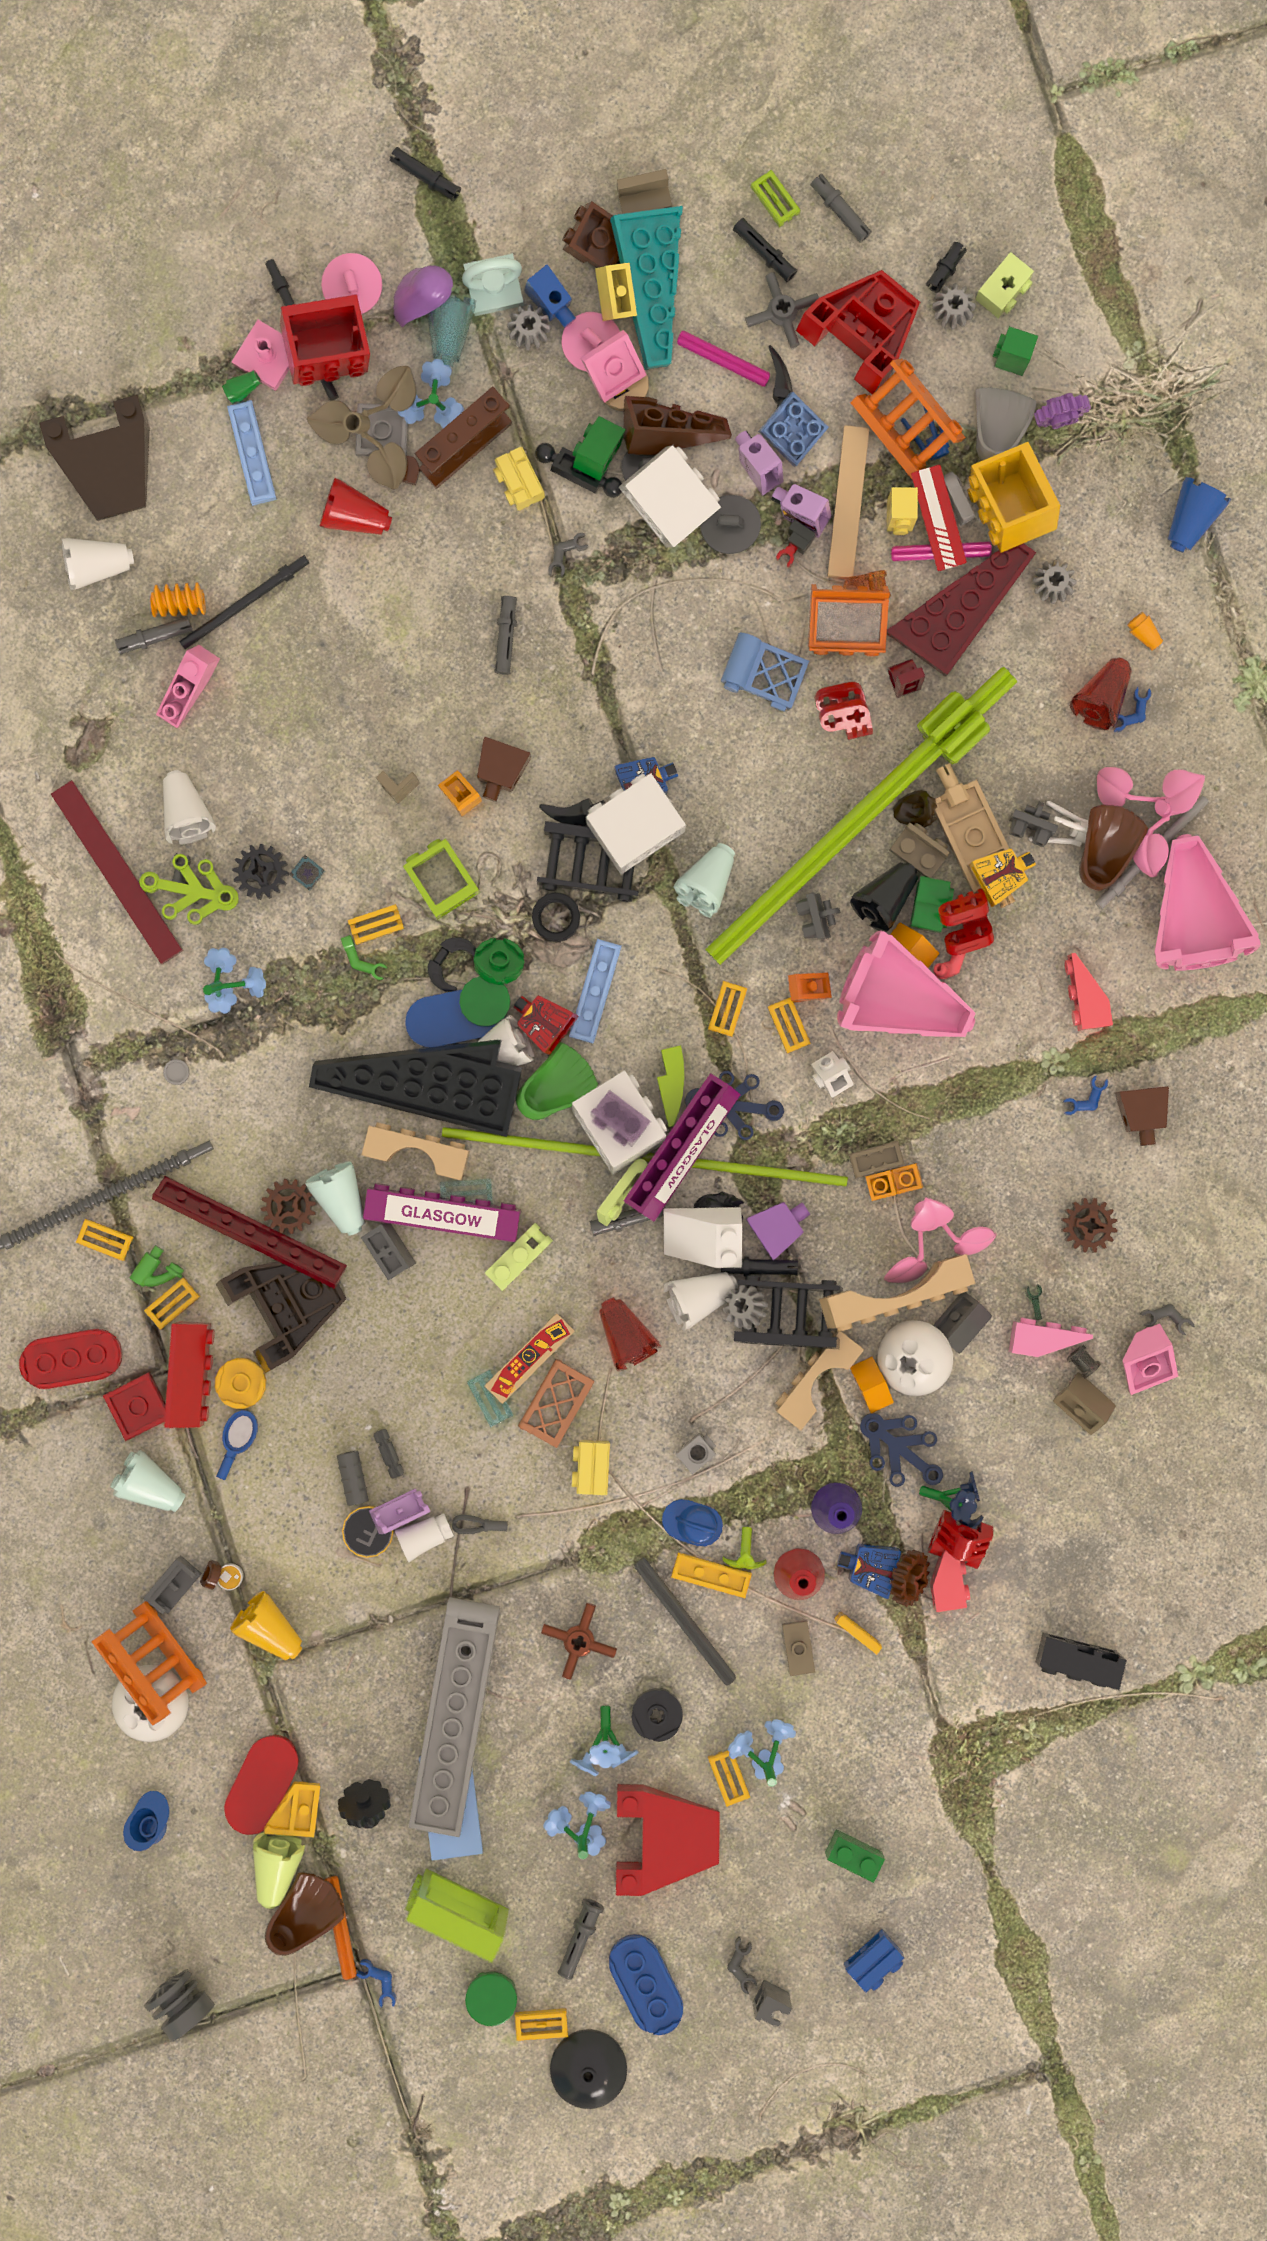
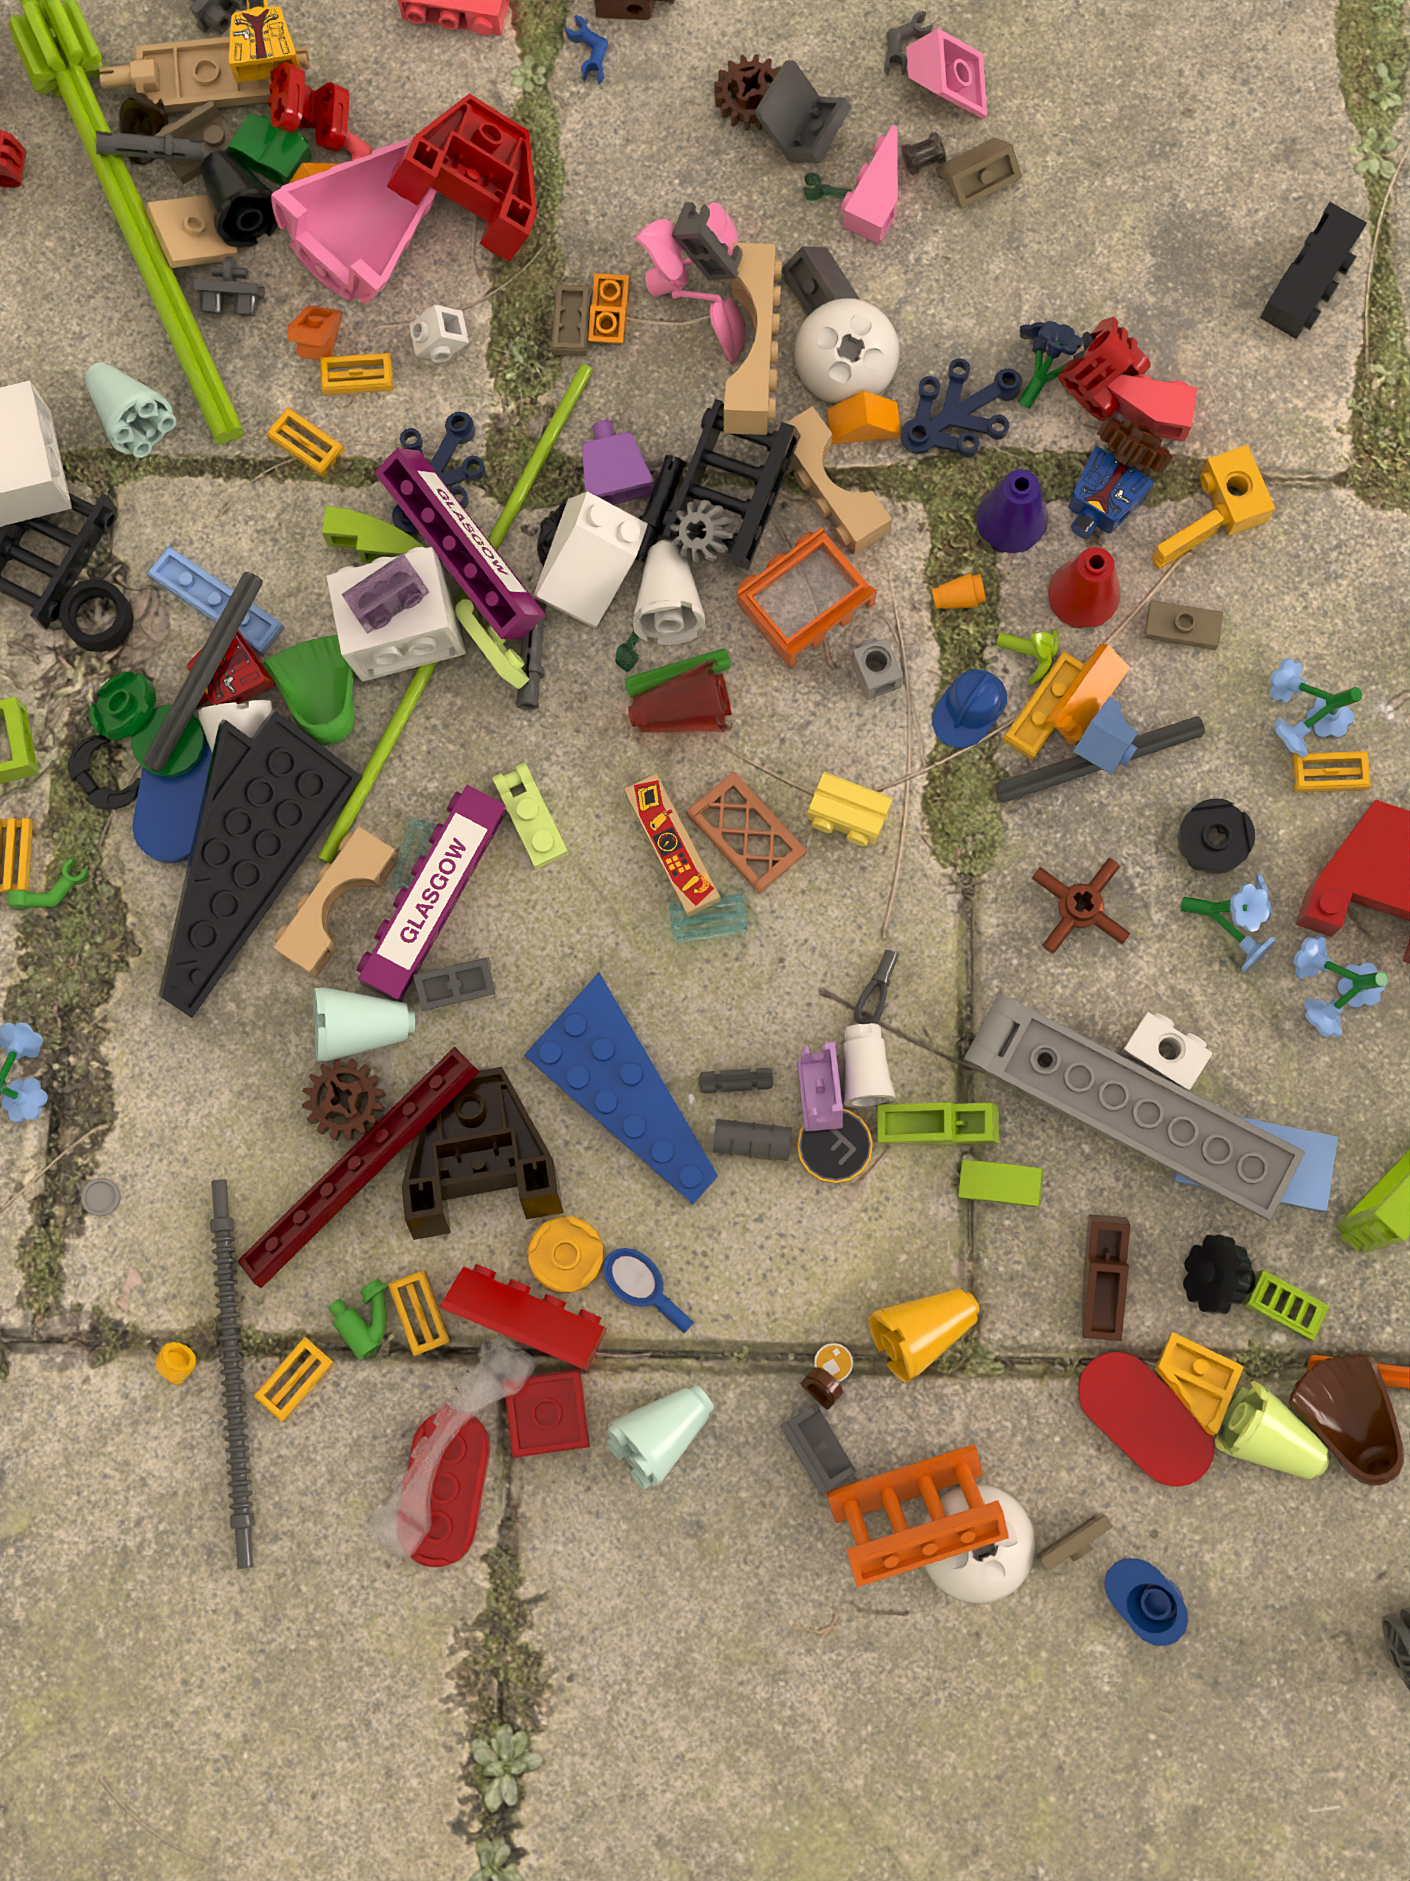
camera: 65 degrees left, 10 degrees down
none -> dark grey pin [96,131,205,163]
none -> dark grey axle [143,571,263,771]
none -> tan plate [145,195,238,268]
none -> yellow tile [155,1342,196,1385]
none -> clear arch [366,1334,540,1562]
none -> red wedge [387,93,537,262]
none -> blue wing [524,973,718,1205]
none -> clear green hand [615,630,640,672]
none -> bright green axle [625,648,731,698]
none -> dark grey hinge [672,202,743,280]
none -> window [737,528,877,668]
none -> dark grey bracket [756,60,852,163]
none -> lime slope [877,1102,999,1145]
none -> light orange cone [932,572,987,610]
none -> lime slope [958,1160,1044,1207]
none -> dark tan plate [1036,1513,1113,1571]
none -> light orange hinge [1045,644,1130,745]
none -> medium blue arch [1073,696,1138,774]
none -> reddish brown slope [1082,1214,1131,1341]
none -> white brick [1119,1012,1213,1091]
none -> yellow brick [1200,445,1276,536]
none -> lime slope [1242,1270,1329,1341]

